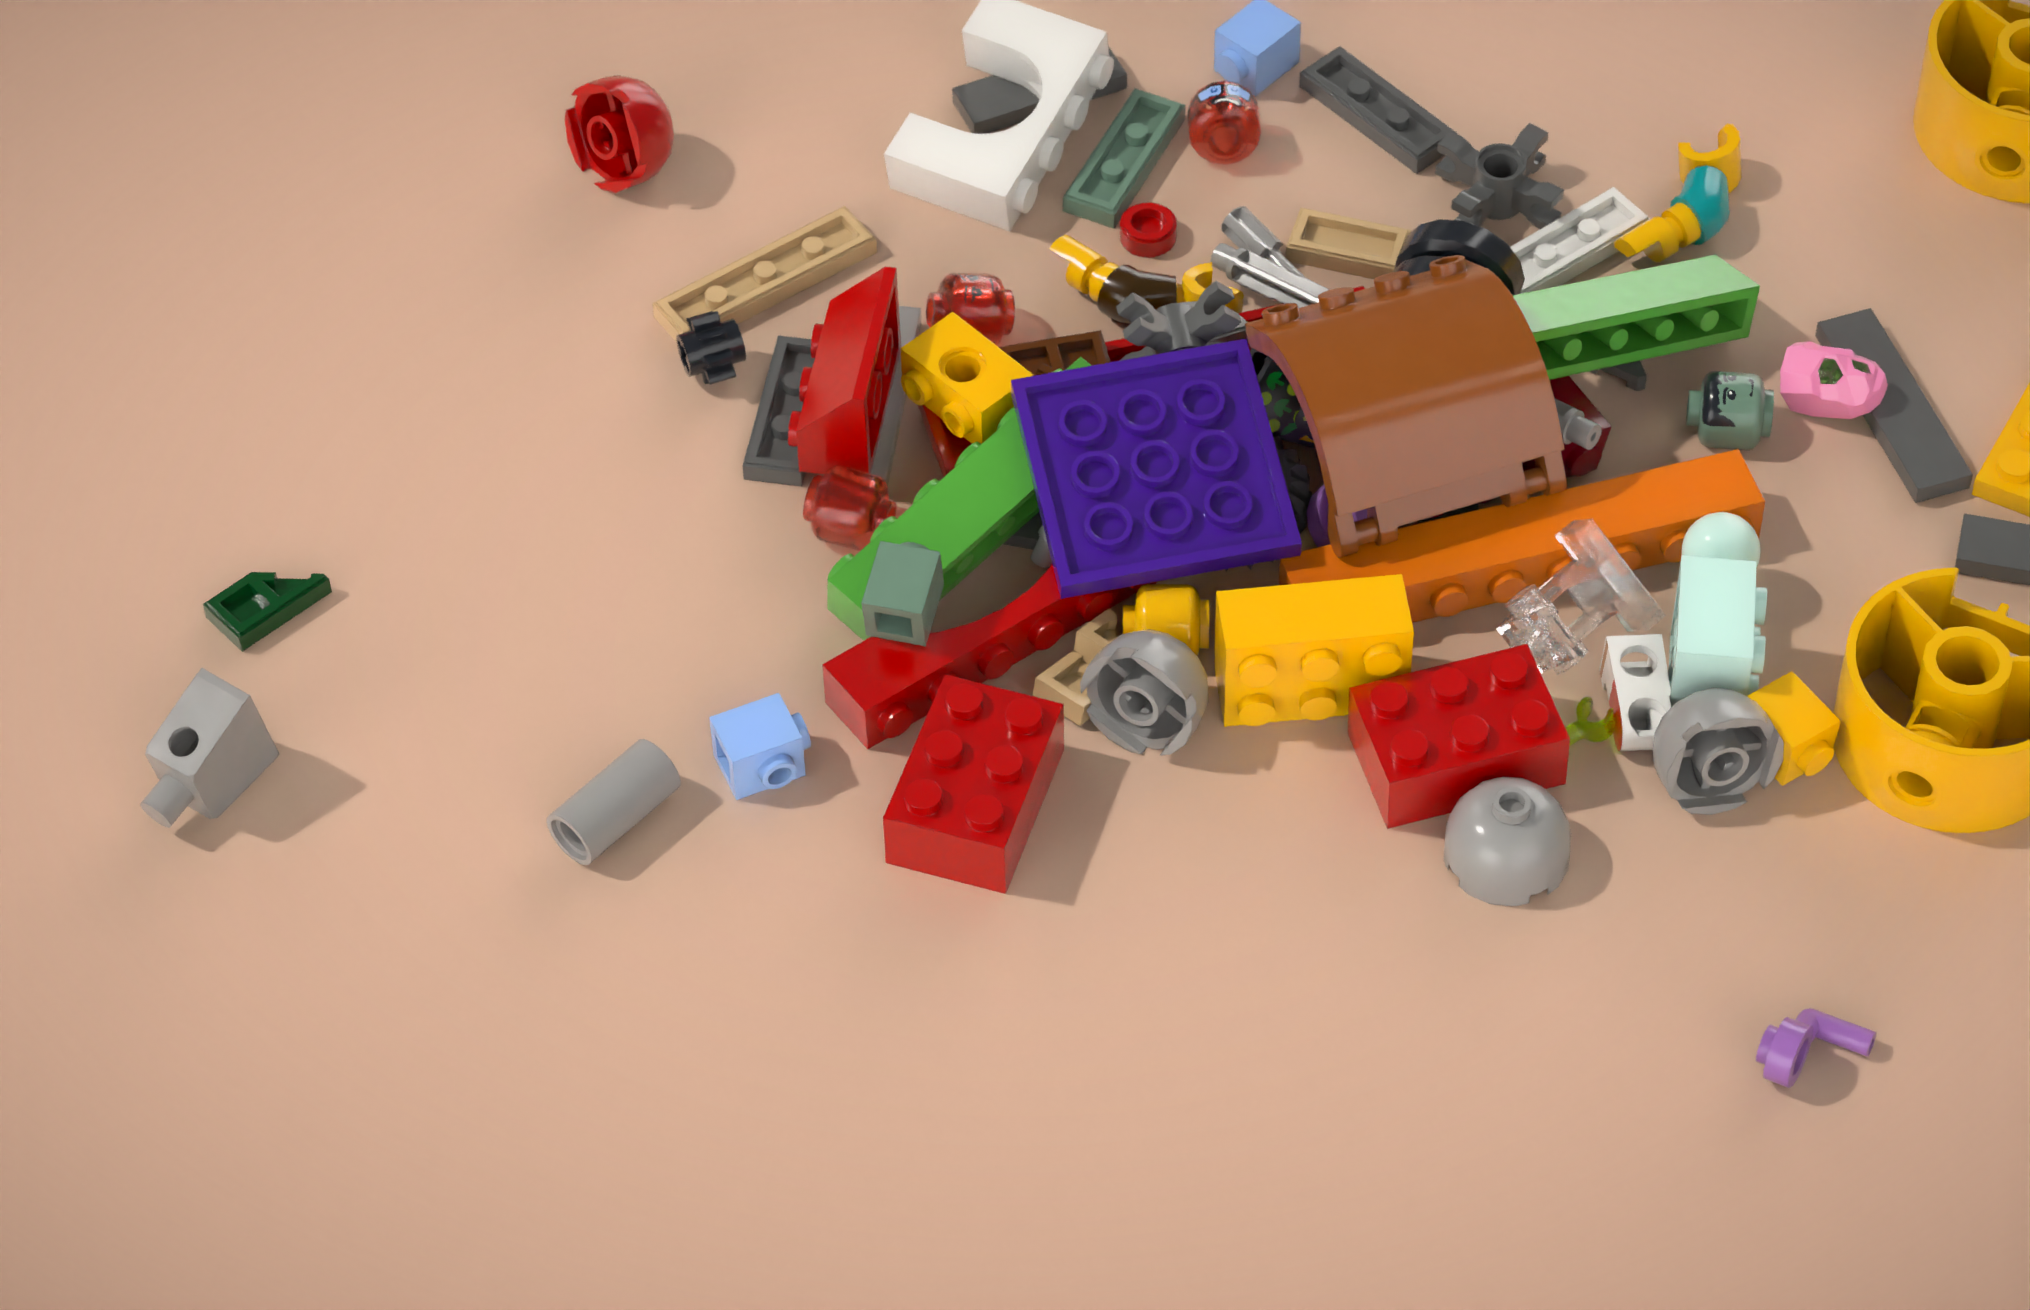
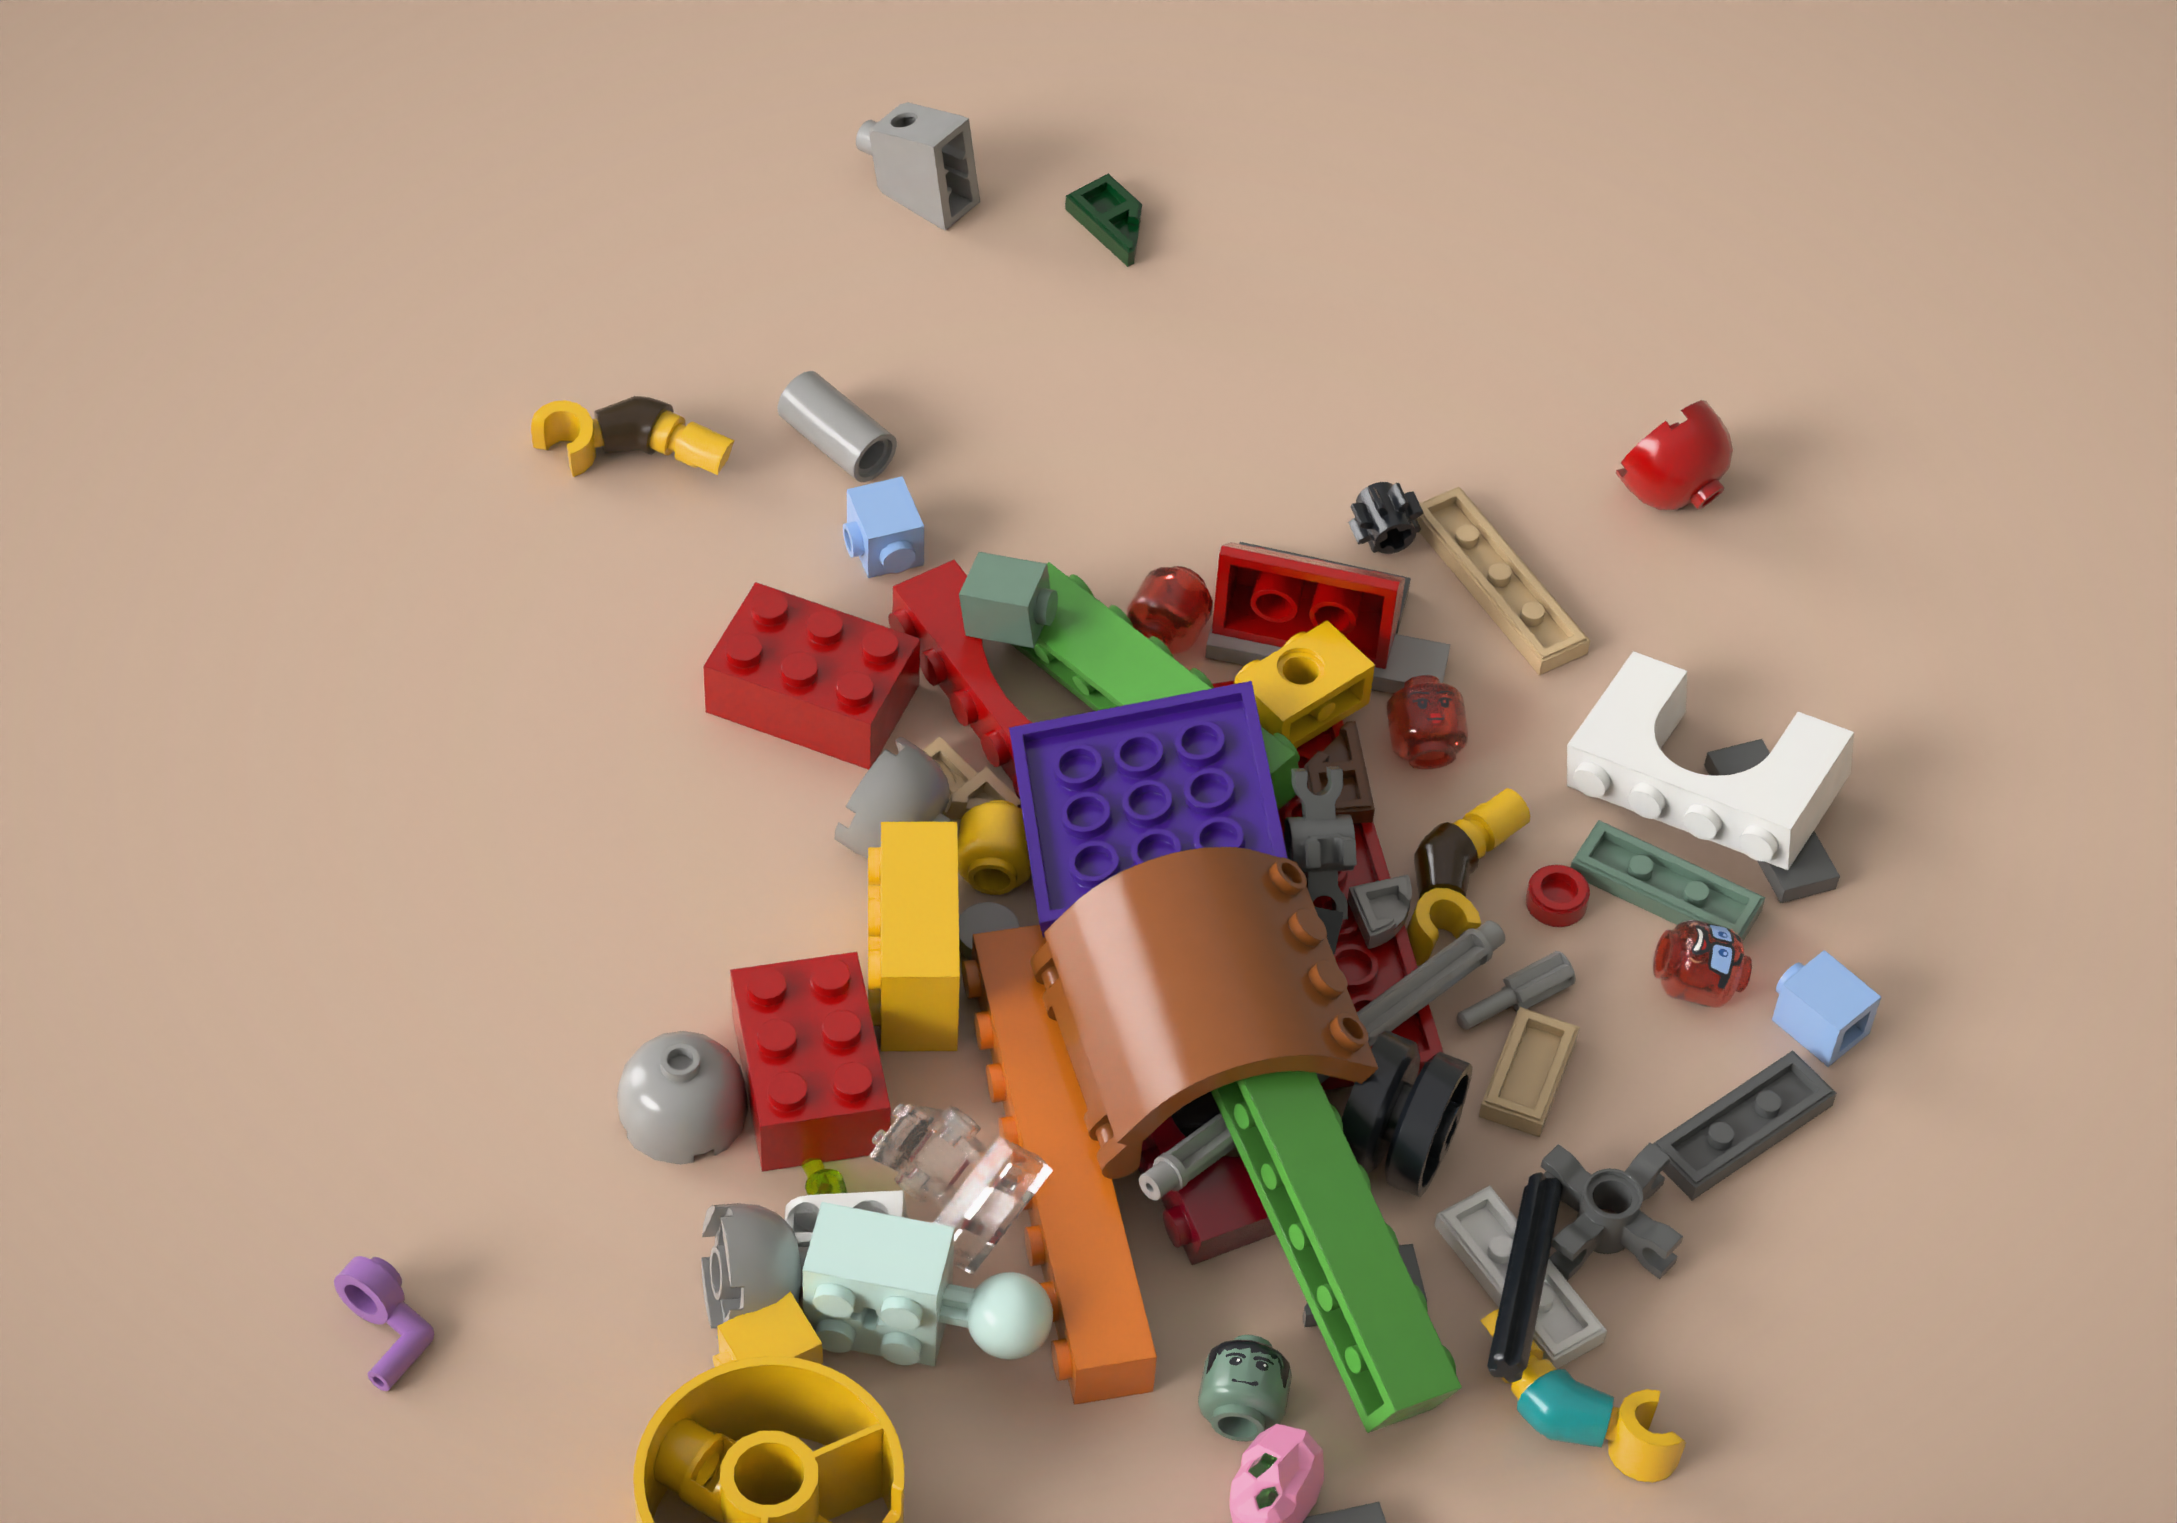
camera: 90 degrees right, 0 degrees up
none -> yellow piece [531,396,735,477]
none -> black axle [1487,1172,1563,1383]

